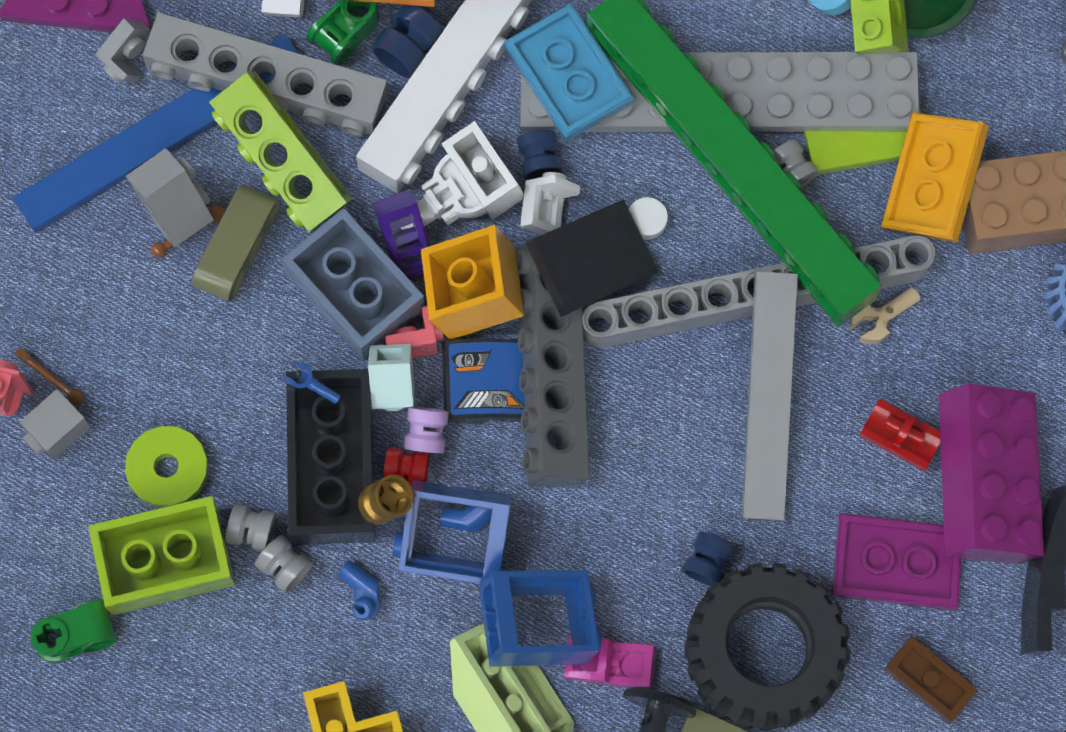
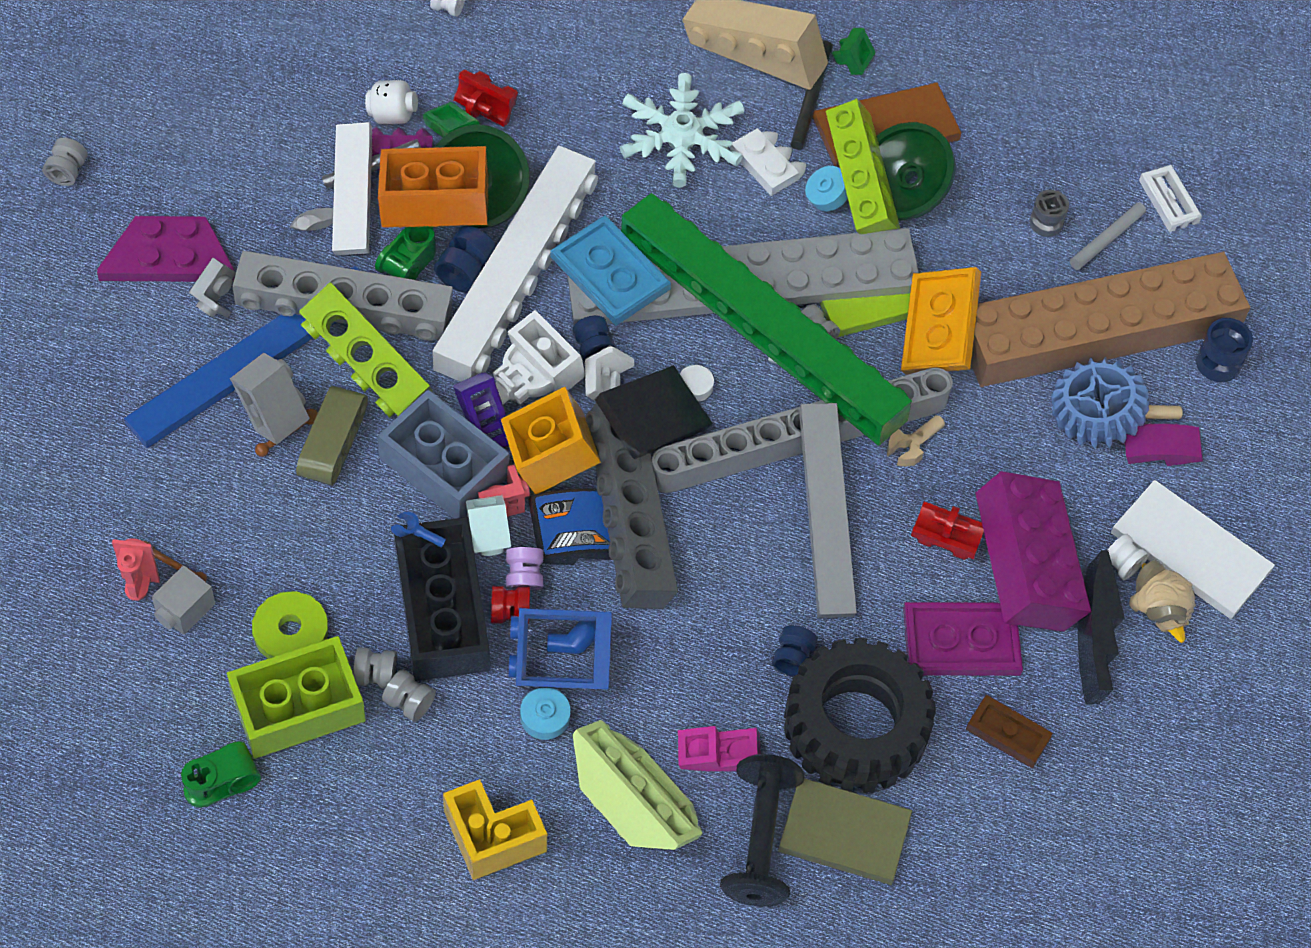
camera: 10 degrees left, 15 degrees down
blue arm [337,560,381,620] -> none
pearl gold wheel [358,475,414,525] -> none
blue window [479,570,602,667] -> none
none -> medium azure wheel [520,688,571,740]

